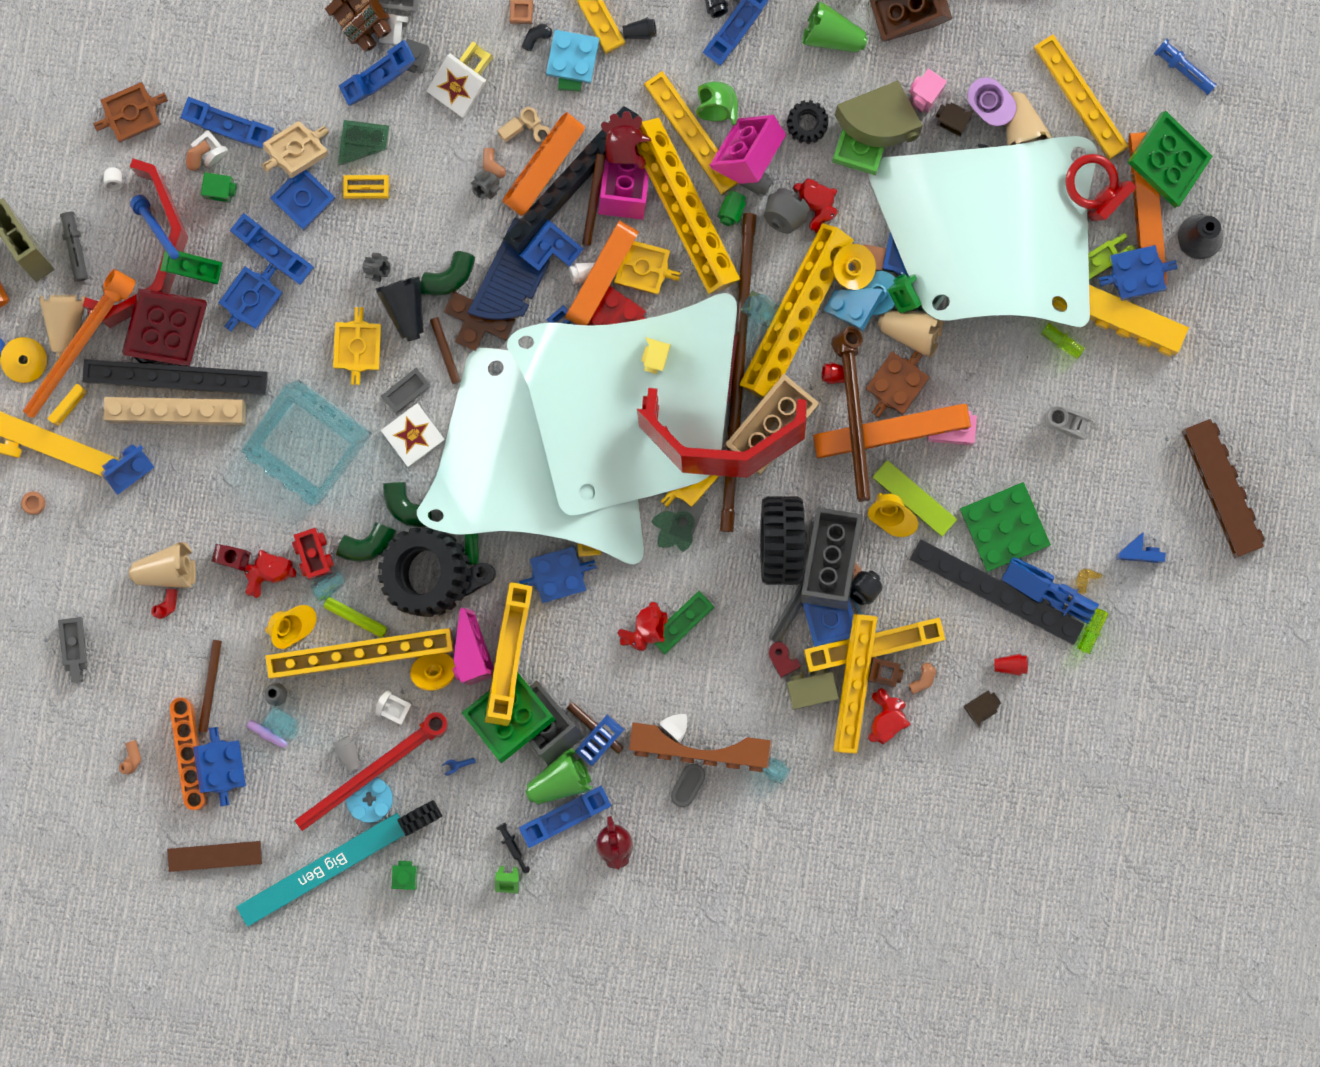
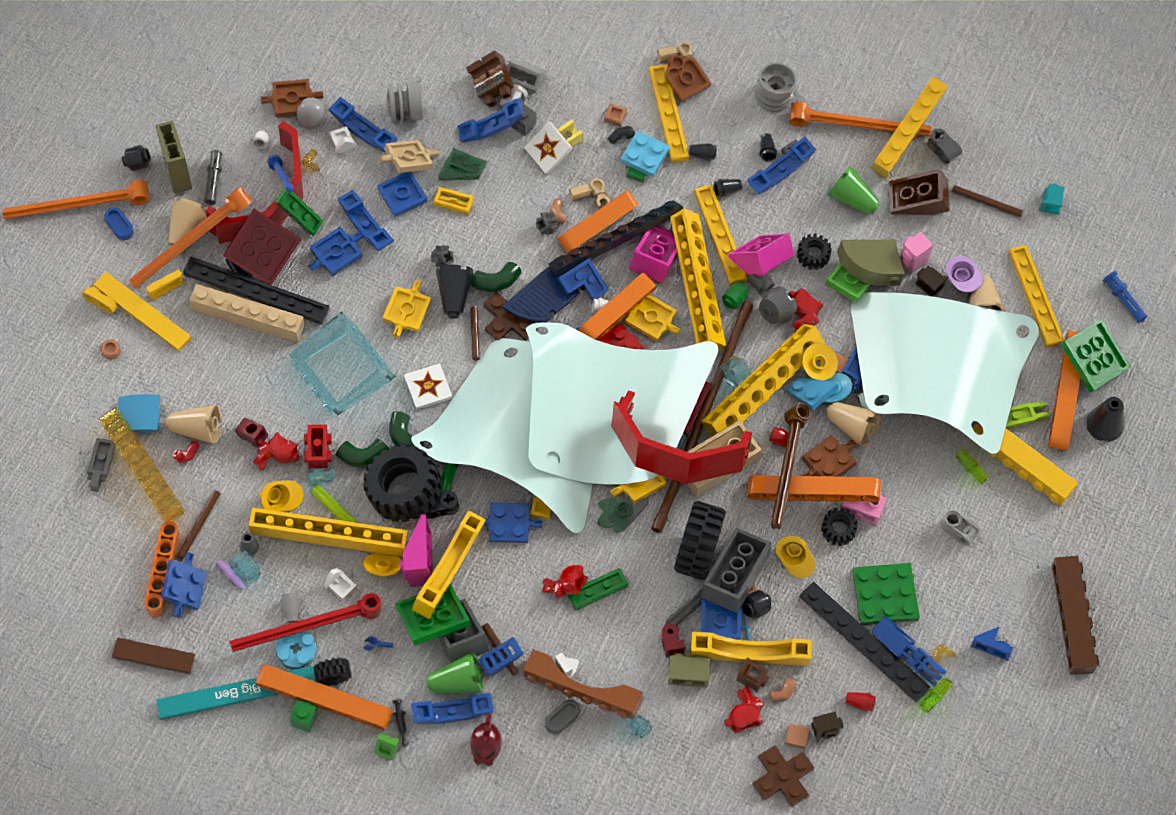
camera: 10 degrees right, 20 degrees down
yellow dish [0,337,47,383] -> none
blue bracket [101,444,154,495] -> none
nougat arm [119,740,141,775] -> none
nougat arm [186,140,211,171] -> none
green brick [200,172,237,203] -> none
dark grey tile [381,367,431,414] -> none
reddish brown bar [582,153,606,246] -> none
dark red piece [601,111,652,170] -> none
light yellow window [641,337,671,374] -> none
bright green piece [696,81,738,125] -> none
yellow tile [833,614,878,754] -> none
lime tile [872,460,957,537] -> none
green bracket [887,274,921,313] -> none
red tile [1065,154,1136,221] -> none
blue plate [1099,245,1178,301] -> none
none -> clear yellow beam [99,407,185,522]
none -> dark azure slope [117,394,160,435]
none -> orange beam [255,664,393,730]
none -> light grey hair [297,97,325,128]
none -> clear yellow animal [303,149,320,172]
none -> light grey wheel [386,81,423,122]
none -> black cone [713,179,742,197]
none -> reddish brown plate [752,745,814,807]
none -> nougat tile [785,724,809,749]
none -> black tyre [821,508,858,546]

